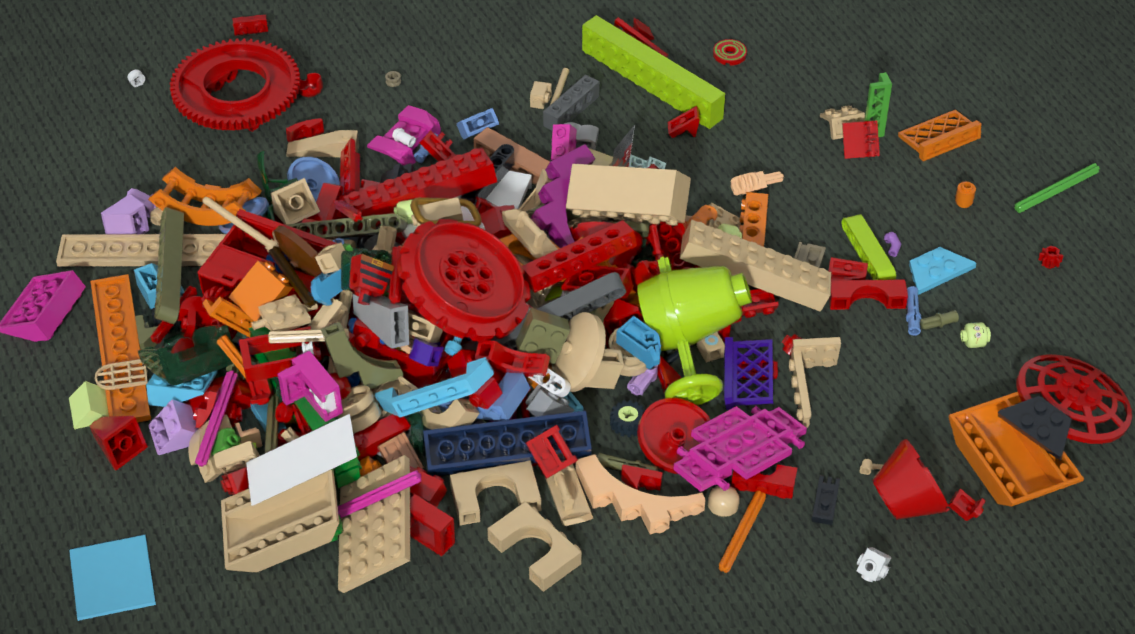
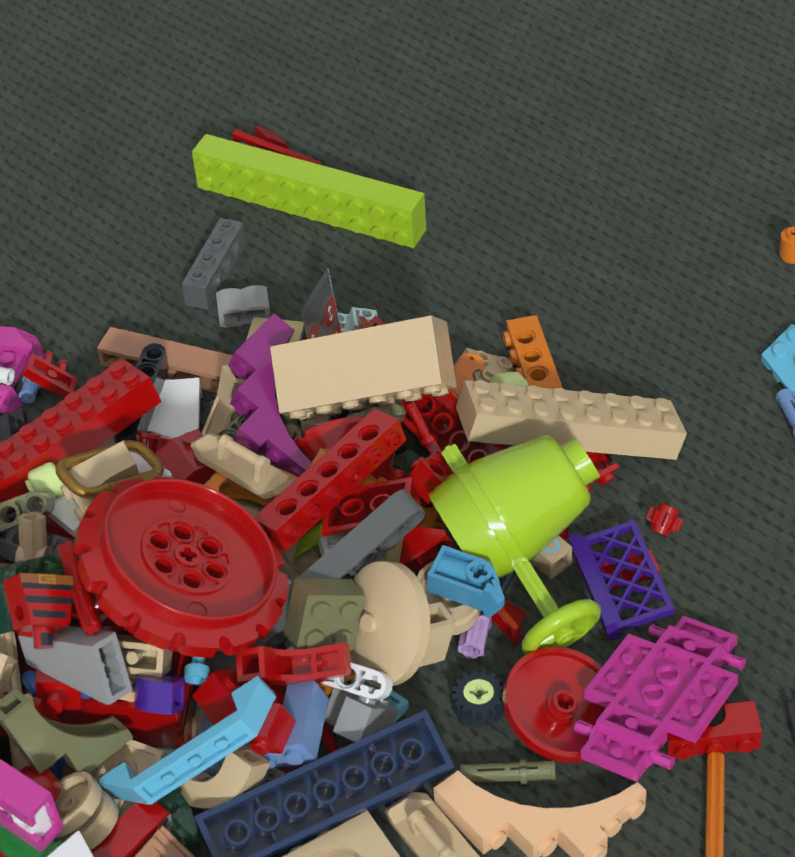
camera: 15 degrees left, 0 degrees up
medium blue brick [456,108,499,139] -> none
red plate [525,425,578,479] -> none
tan brick [530,81,552,109] -> none
tan bar [550,68,569,105] -> none
dark pink brick [551,124,577,160] -> none
red slope [621,464,663,491] -> none
red slope [668,106,700,138] -> none
tan hair [708,486,740,516] -> none
red tile [713,39,747,65] -> none
light nougat gear [731,171,784,195] -> none
tan bracket [789,337,841,428] -> none
dark tan plate [794,242,826,268] -> none
tan bracket [820,106,865,140] -> none
red wing [828,257,868,281] -> none
red arch [829,280,908,310] -> none
red hinge [842,121,880,159] -> none
lime beam [842,214,896,280] -> none
bright green fence [864,72,892,137] -> none
medium lavender arm [884,232,901,257] -> none
orange fence [898,110,981,161] -> none

